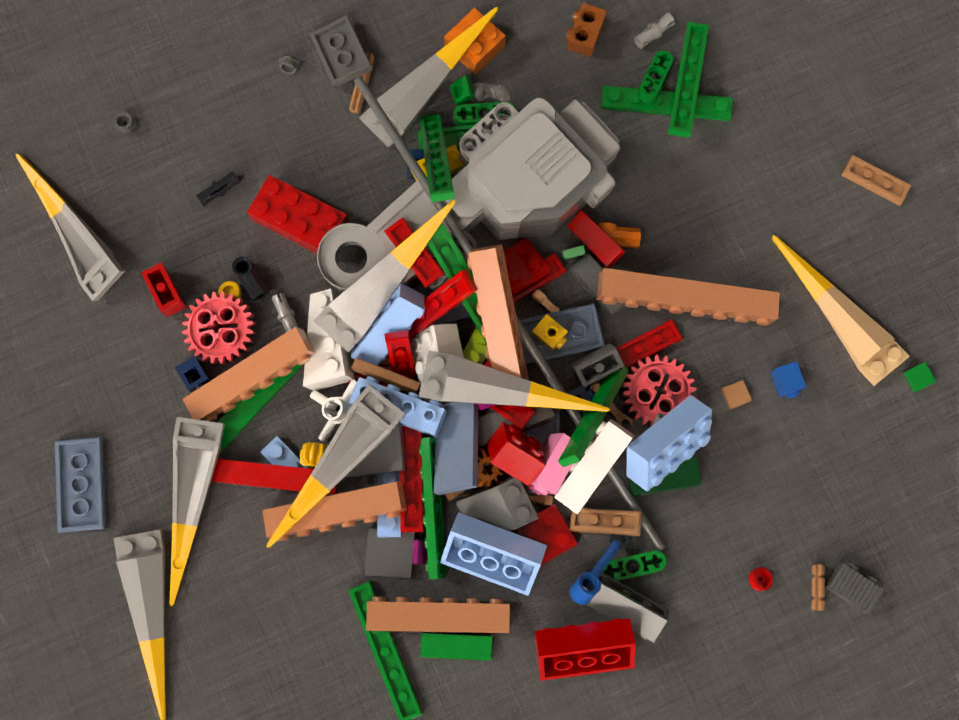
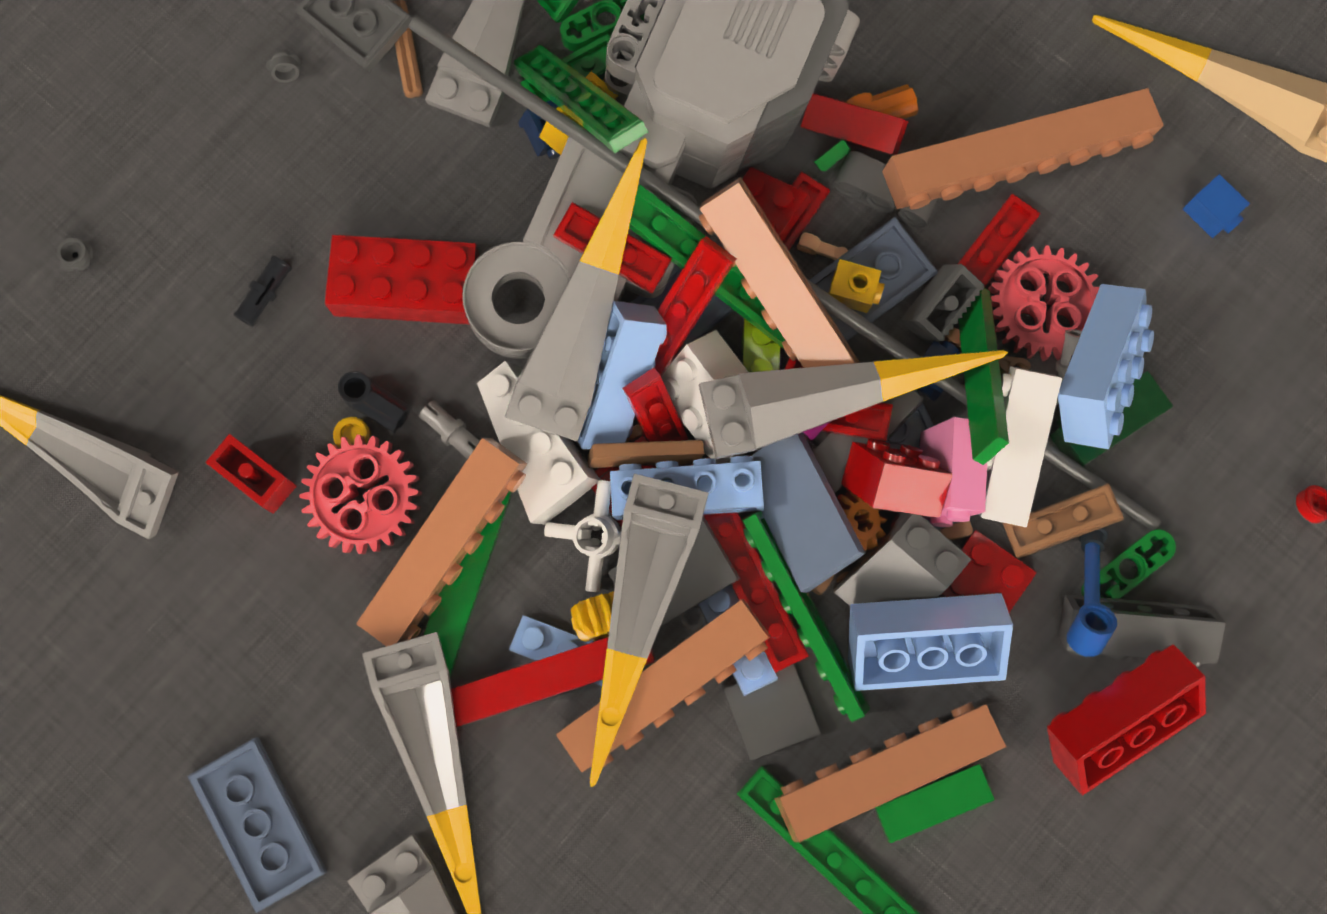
camera: 25 degrees left, 0 degrees up
dark blue brick [175,356,211,393] -> none
magenta slope [413,540,428,565] -> none
medium nougat tile [721,380,752,410] -> none

